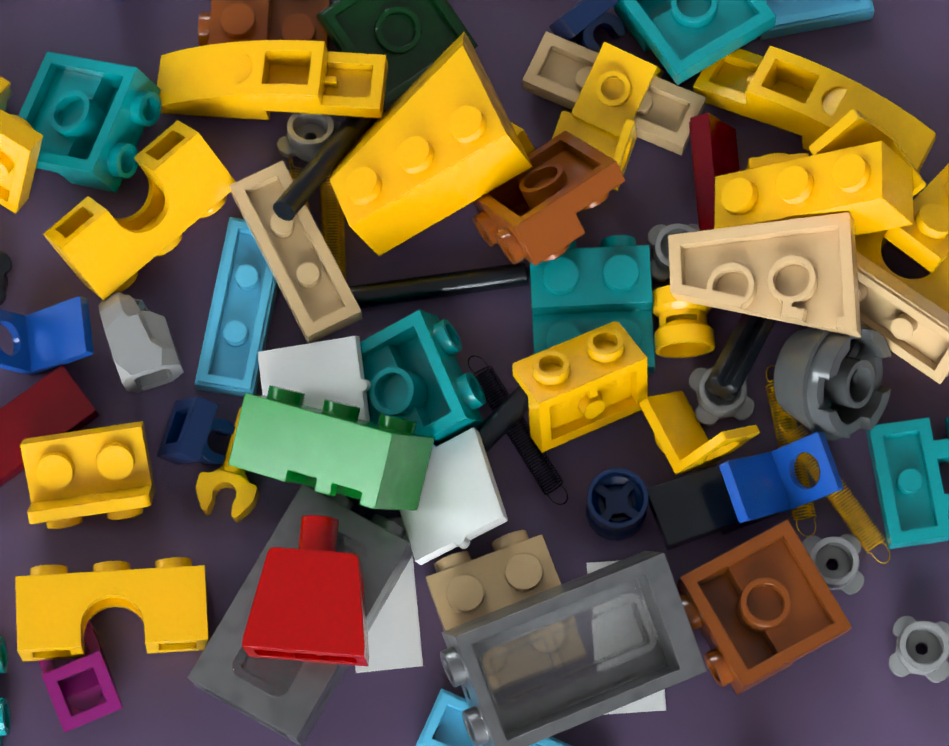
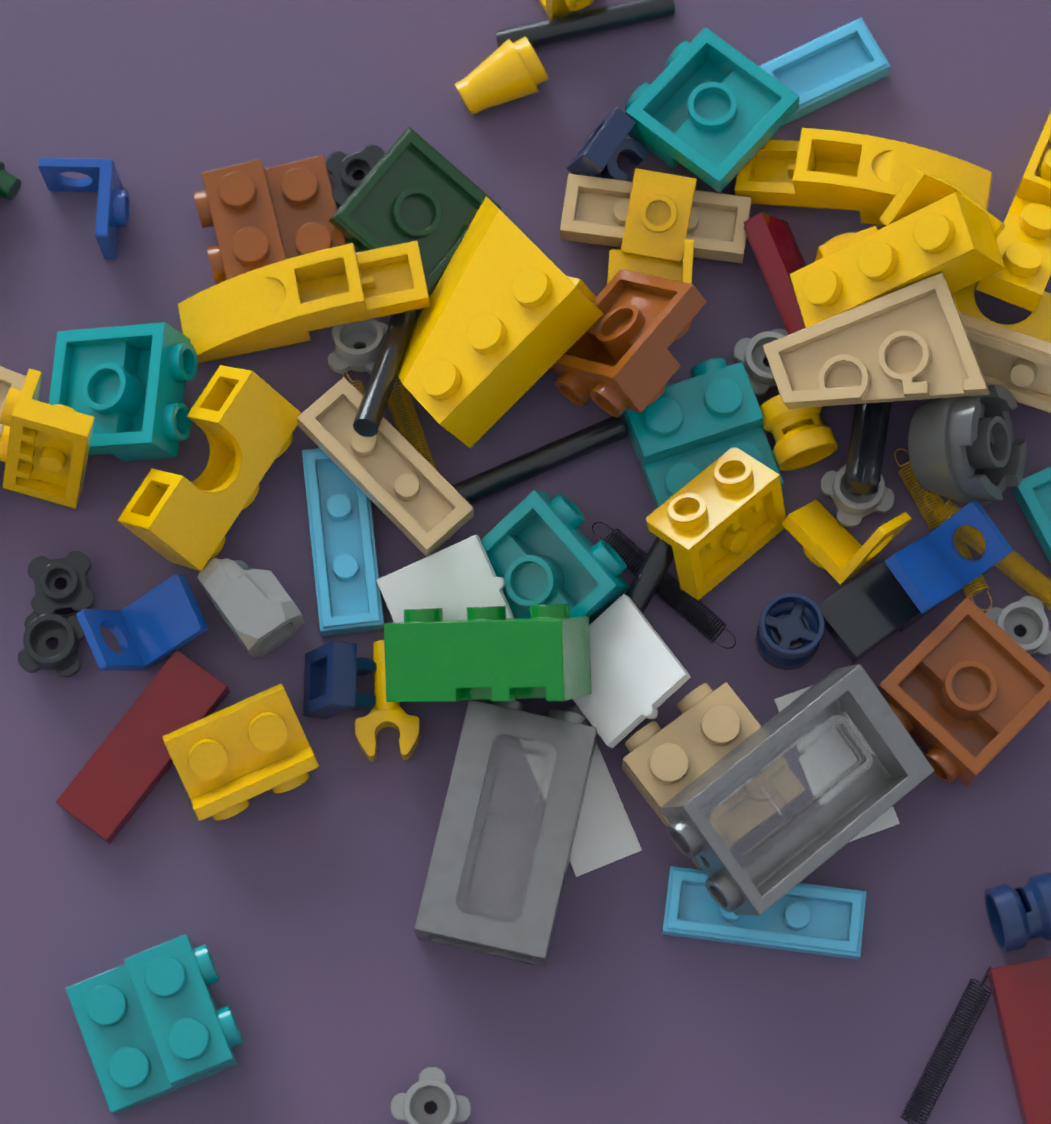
camera: 20 degrees left, 0 degrees up
yellow arch [15,557,209,661] -> none
magenta slope [39,620,124,733] -> none
red torso [242,515,369,666] -> none

